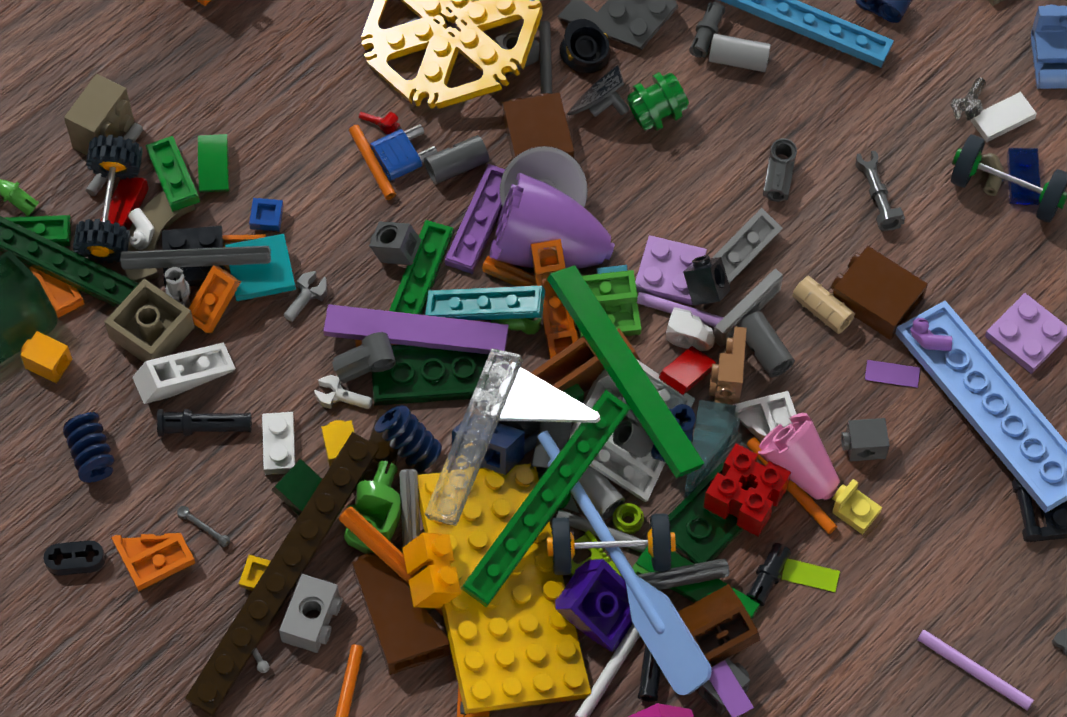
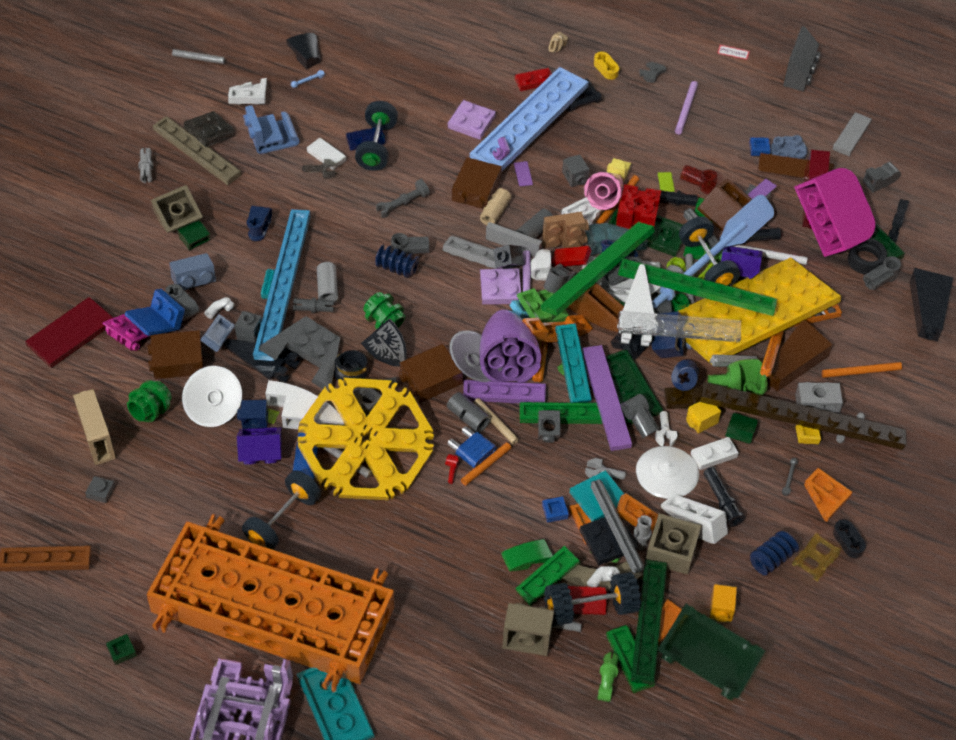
camera: 110 degrees left, 10 degrees down
light orange piece [402,532,461,609] -> none
none -> dark blue piece [375,244,420,278]
none -> tan piece [474,398,519,445]
none -> dark grey piece [544,264,577,293]
none -> white hat [636,446,699,499]
none -> clear red piece [680,165,718,194]
none -> clear yellow piece [792,533,841,582]

